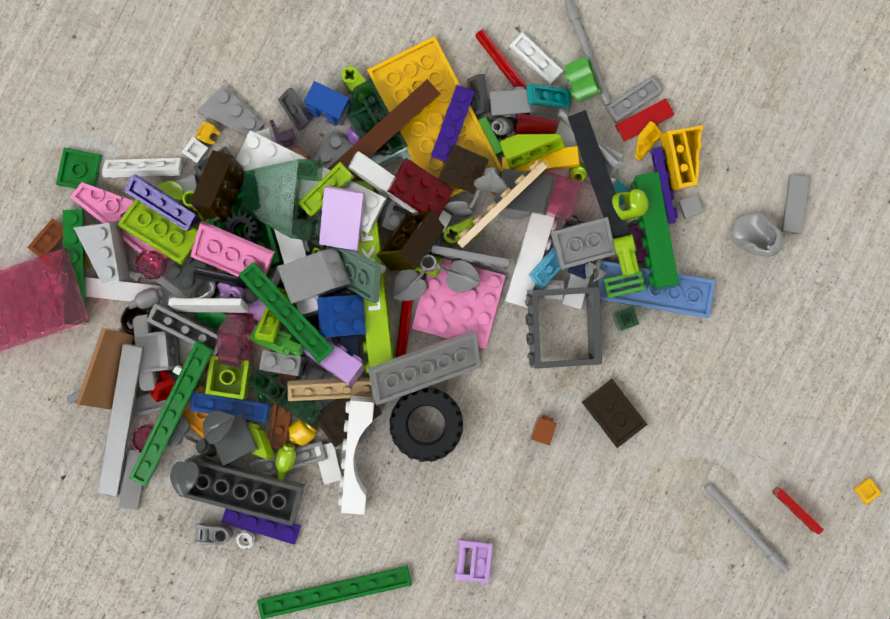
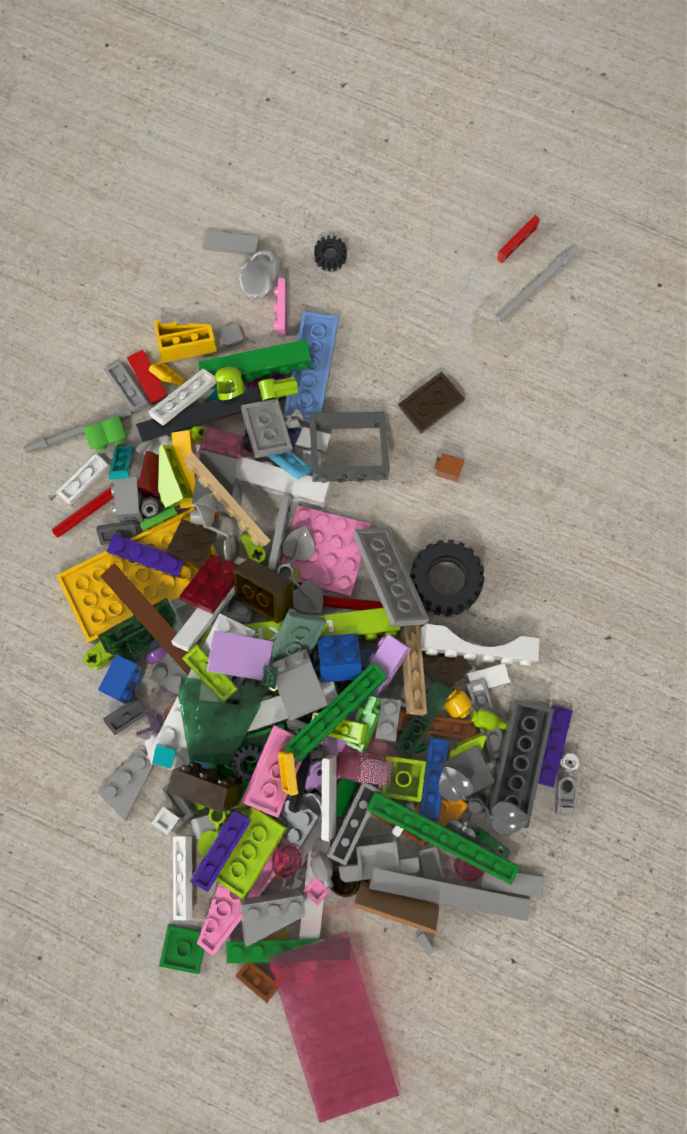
camera: 90 degrees left, 10 degrees down
red panel [148,370,175,403] -> none
yellow tile [194,121,220,145] -> none
green tile [257,565,412,619] -> none
lavender plate [454,539,493,583] -> none
bright green tile [603,271,646,298] -> none
clear green brick [612,306,639,332] -> none
dark purple plate [650,147,678,225] -> none
yellow tile [853,477,882,505] -> none
none -> white plate [149,369,216,426]
none -> teal slope [152,743,178,769]
none -> clear green tile [262,665,278,687]
none -> bright pink plate [274,278,286,337]
none -> yellow tile [278,750,298,795]
none -> bright pink tile [303,877,331,905]
none -> black tyre [314,235,347,272]
none -> dark green tile [475,827,511,858]

